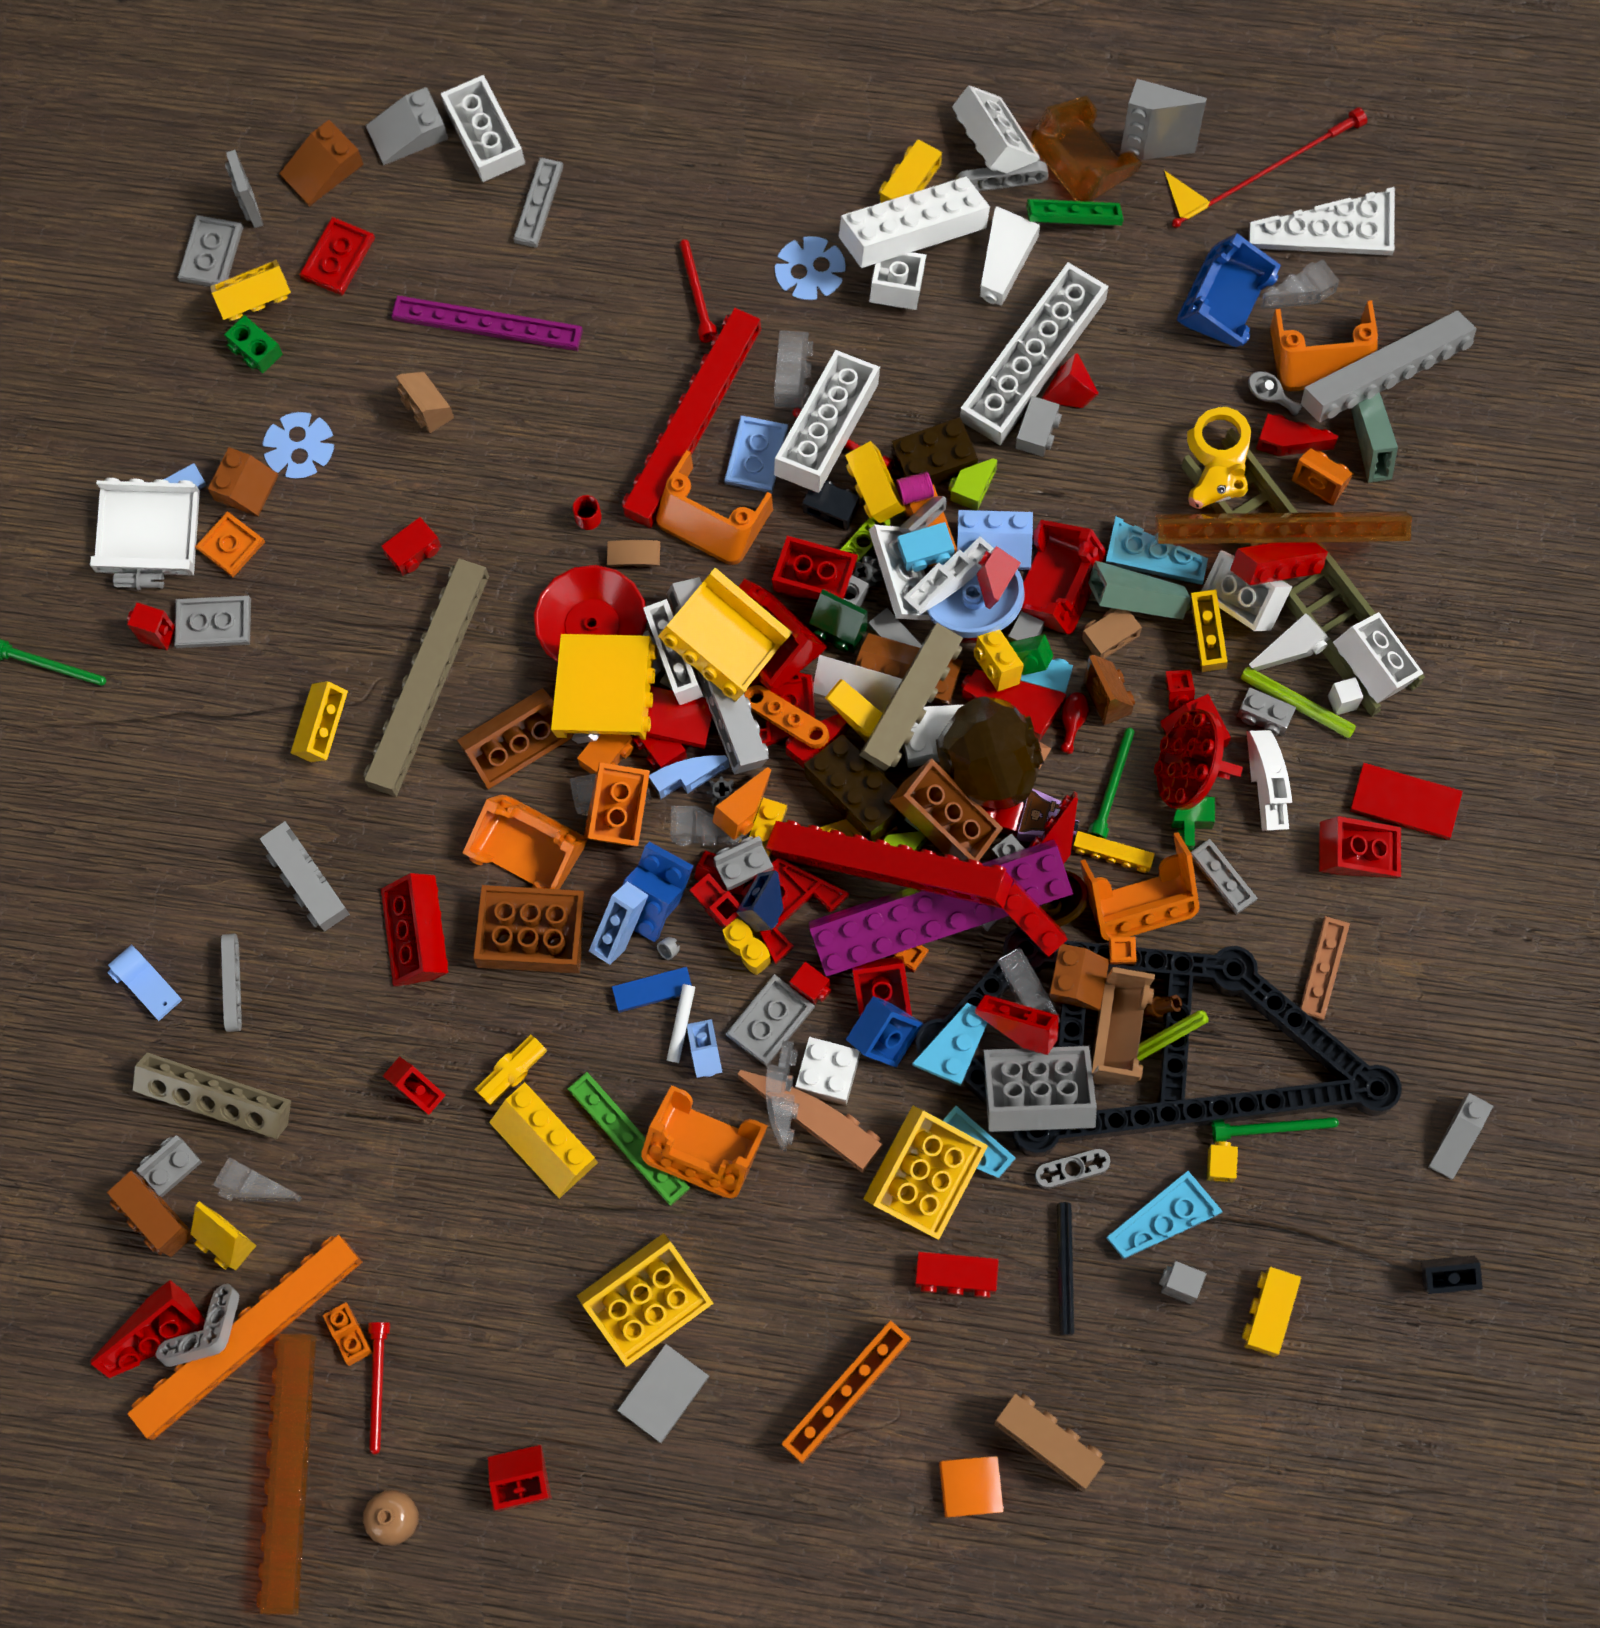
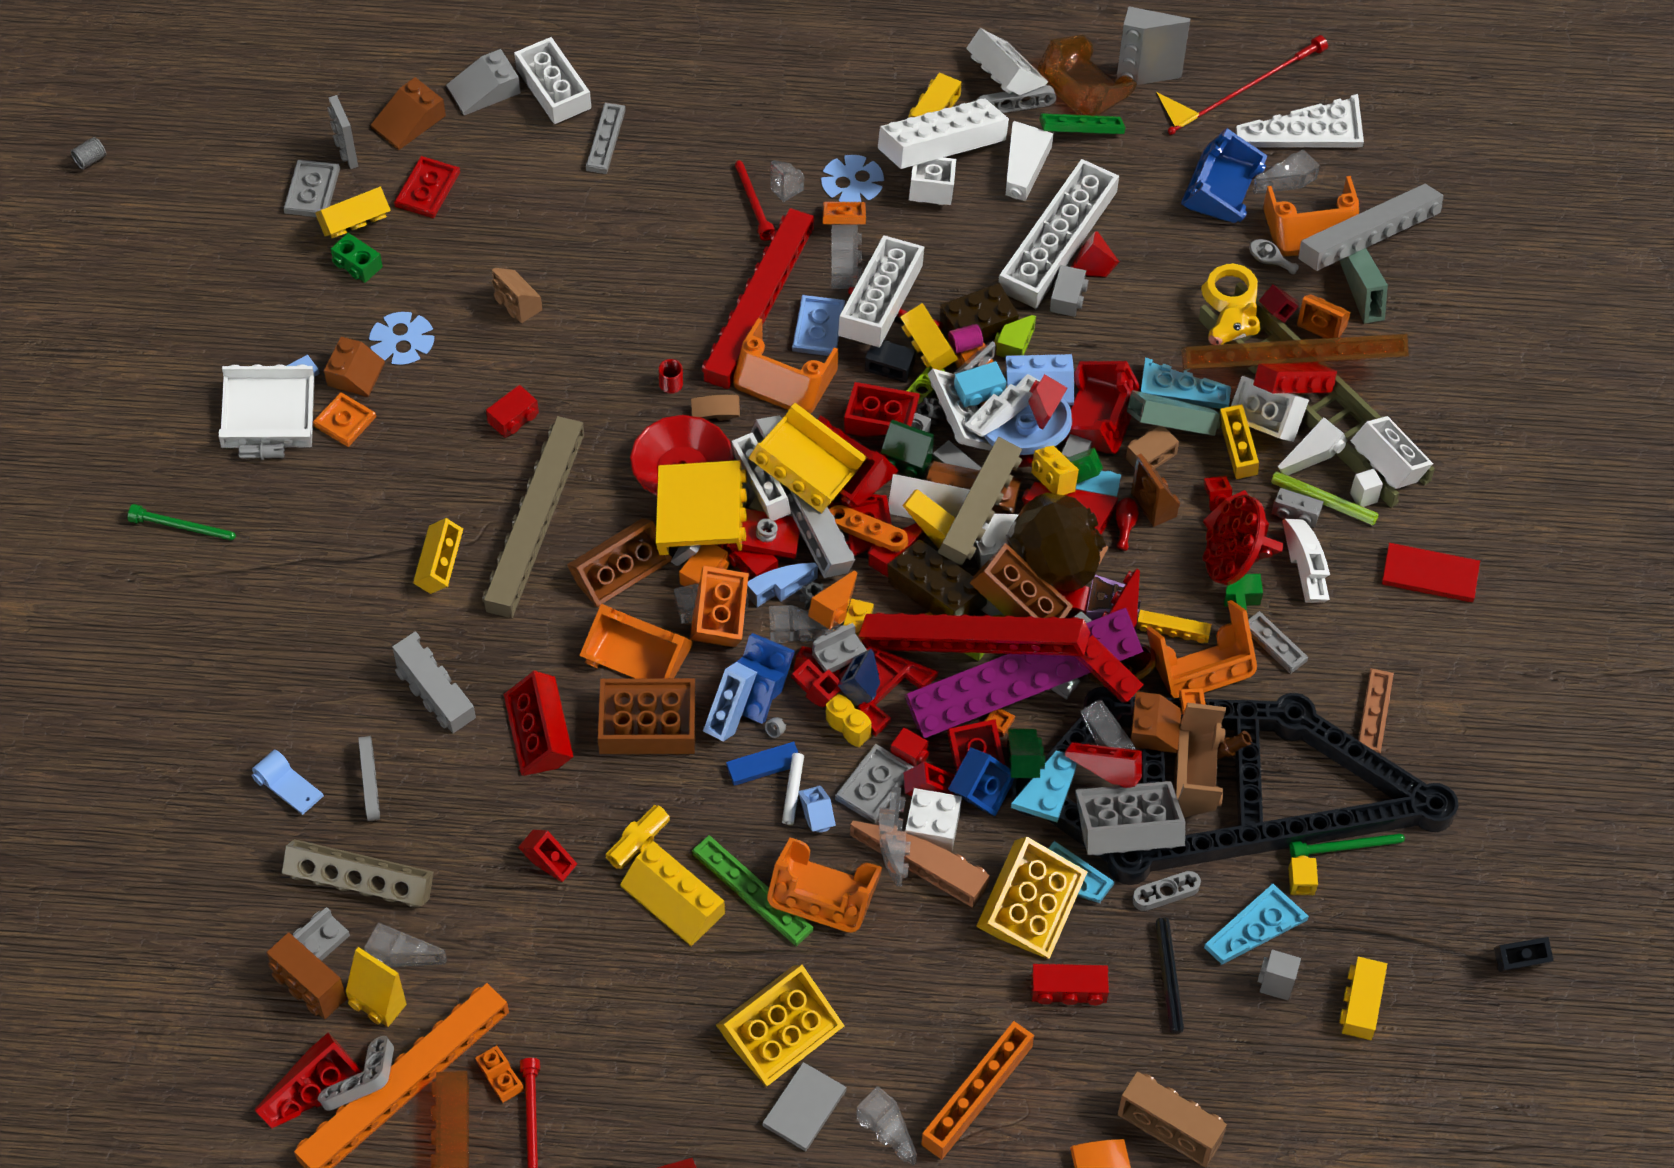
camera: 10 degrees left, 15 degrees down
red brick [127,602,175,650] -> none
light grey tile [175,596,251,648] -> none
magenta tile [391,295,583,351] -> none
green piece [1087,728,1134,839] -> none
lime axle [1137,1010,1209,1061] -> none
red slope [1256,414,1338,456] -> none
red slope [1319,816,1401,878] -> none
light grey slope [1428,1093,1493,1180] -> none
none -> light grey bush [756,519,778,542]
none -> clear slope [770,160,805,202]
none -> orange tile [823,202,866,224]
none -> clear slope [856,1086,917,1166]
none -> red slope [903,762,955,796]
none -> dark green brick [1007,729,1045,778]
none -> dark red slope [1258,284,1299,323]

